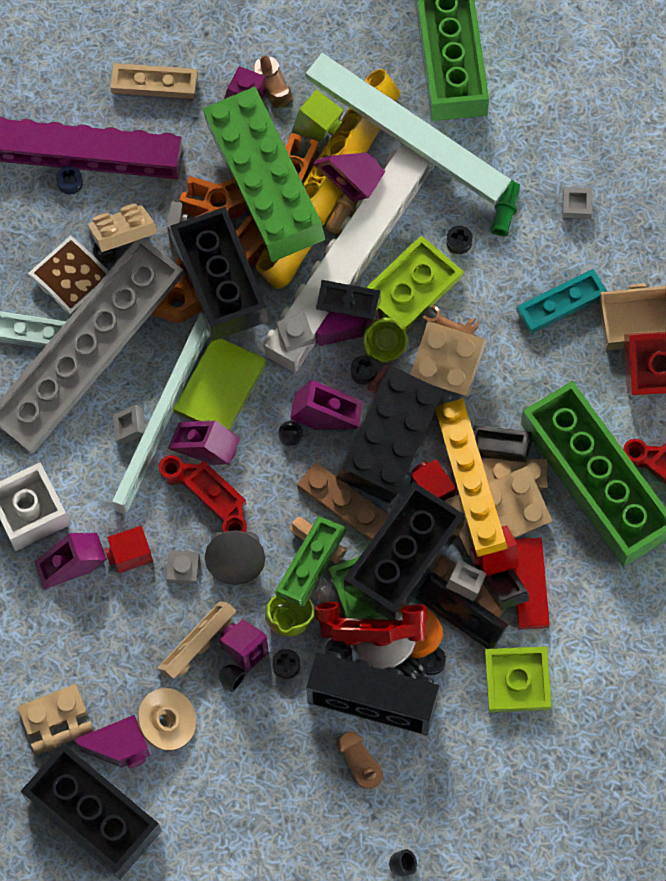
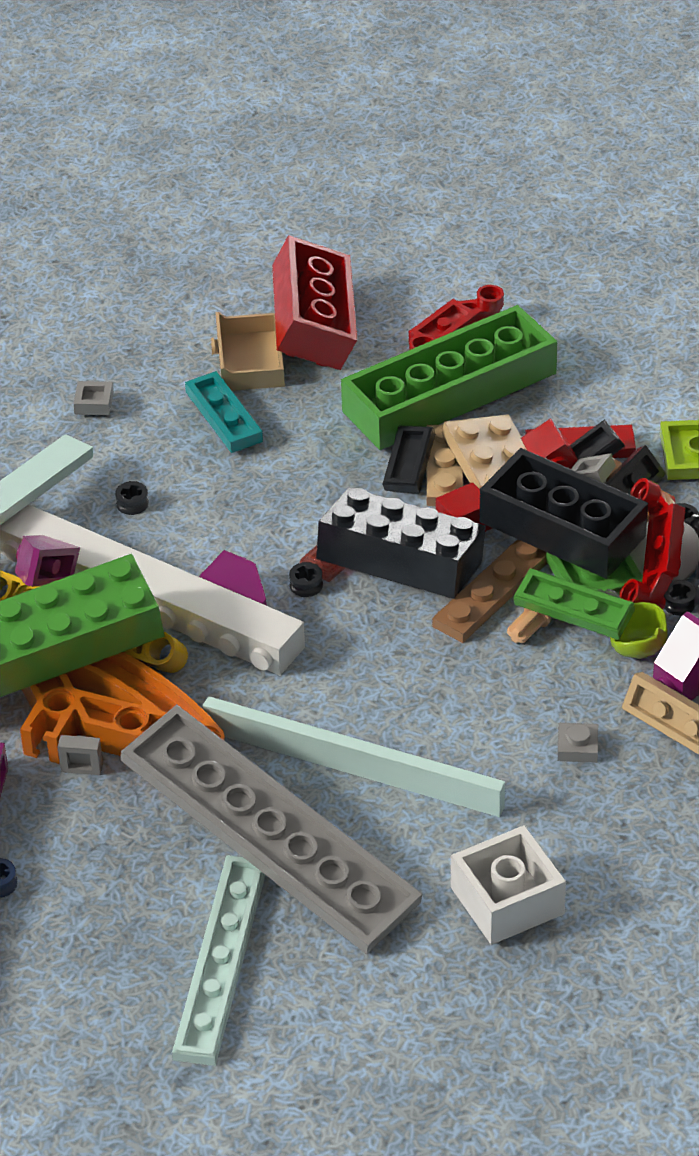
camera: 90 degrees left, 25 degrees down
reddish brown slope [28,235,109,315] -> none
magenta slope [34,533,107,589] -> none
tan plate [88,204,158,252] -> none
black hinge [93,243,116,263] -> none
red brick [104,525,153,573] -> none
light grey plate [113,405,145,445] -> none
red plate [159,455,247,533] -> none
magenta slope [168,420,240,465] -> none
black brick [170,207,268,342] -> none
lime tile [173,338,267,430] -> none
dark grey dish [204,530,266,585] -> none
light grey plate [276,313,314,352] -> none
black hinge [279,420,303,446] -> none
magenta slope [290,380,363,430] -> none
black hinge [316,280,381,321] -> none
lime hair [363,317,408,362] -> none
lime plate [366,235,464,331] -> none
tan brick [410,321,487,396] -> none
medium nougat piece [422,305,479,336] -> none
yellow plate [435,398,507,557] -> none
green axle [490,180,520,237] -> none

